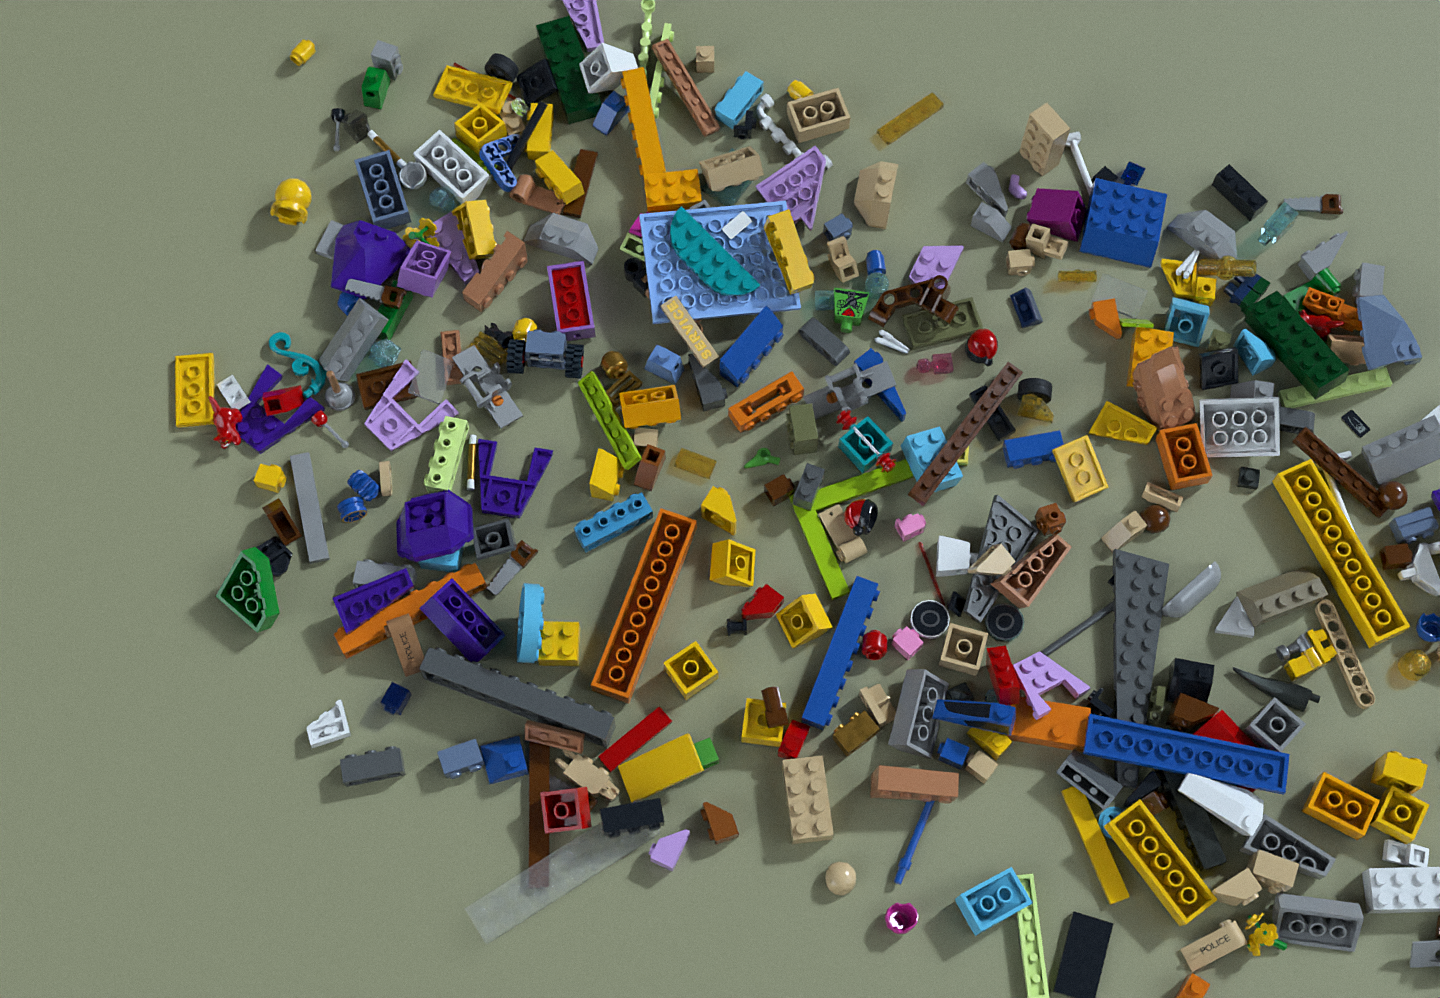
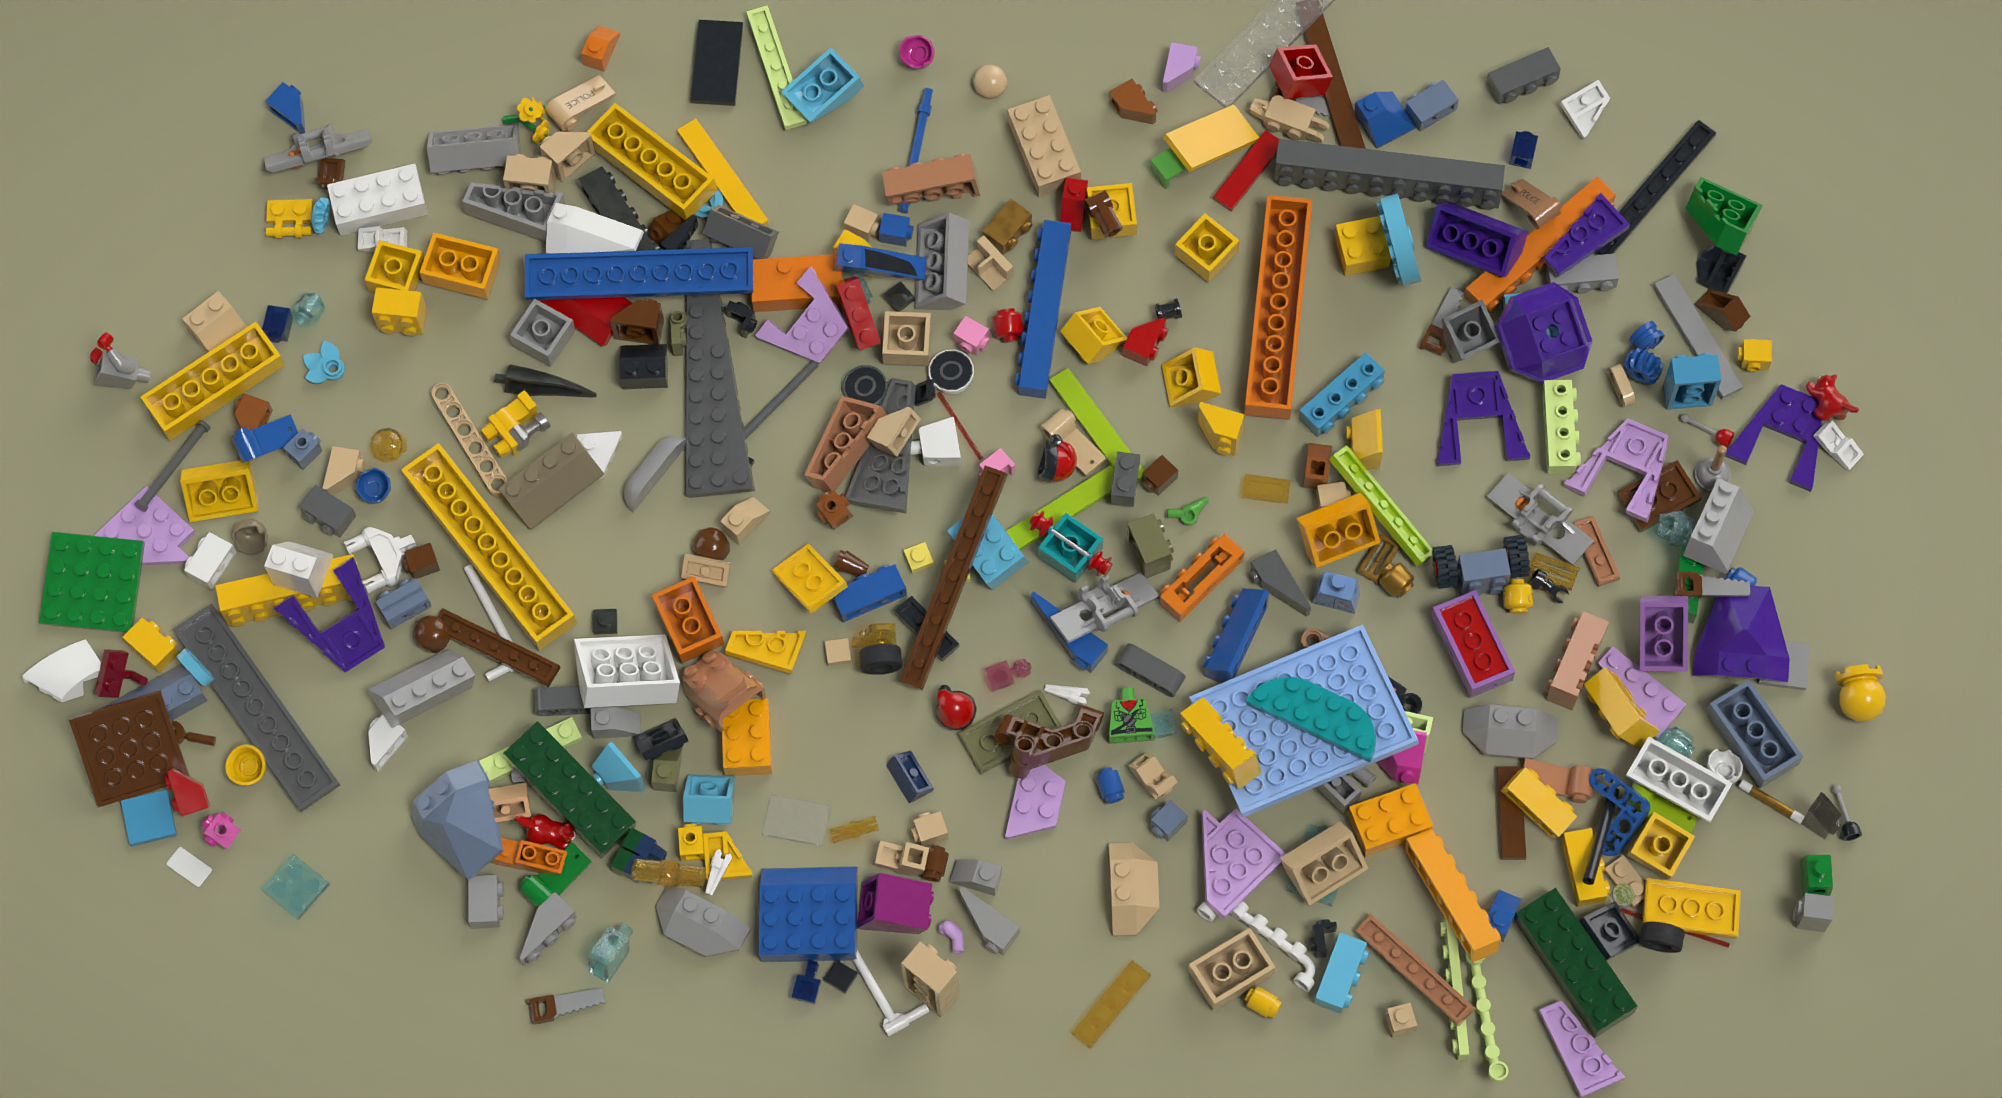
camera: 170 degrees right, 0 degrees up
yellow tile [175,353,215,428] -> none
red slope [262,385,305,416] -> none
teal plant [269,332,327,399] -> none
yellow brick [289,39,316,66] -> none
yellow plant [402,218,439,248] -> none
clear piece [408,349,454,405] -> none
pearl gold bar [467,435,477,491] -> none
nougat tile [525,720,584,754] -> none
white slope [579,43,638,93] -> none
black brick [599,798,665,839] -> none
tan tile [660,296,719,368] -> none
white sticker [722,211,753,239] -> none
clear light blue head [865,272,889,300] -> none
orange slope [1089,298,1122,339] -> none
lime piece [1119,318,1154,328] -> none
black brick [1212,164,1268,222] -> none
black sticker [1341,410,1370,438] -> none
none -> tan tile [825,638,851,666]
none -> reddish brown cone [833,550,869,576]
none -> light yellow plate [904,542,934,573]
none -> black tile [1593,120,1717,255]
none -> dark azure brick [1663,353,1722,410]

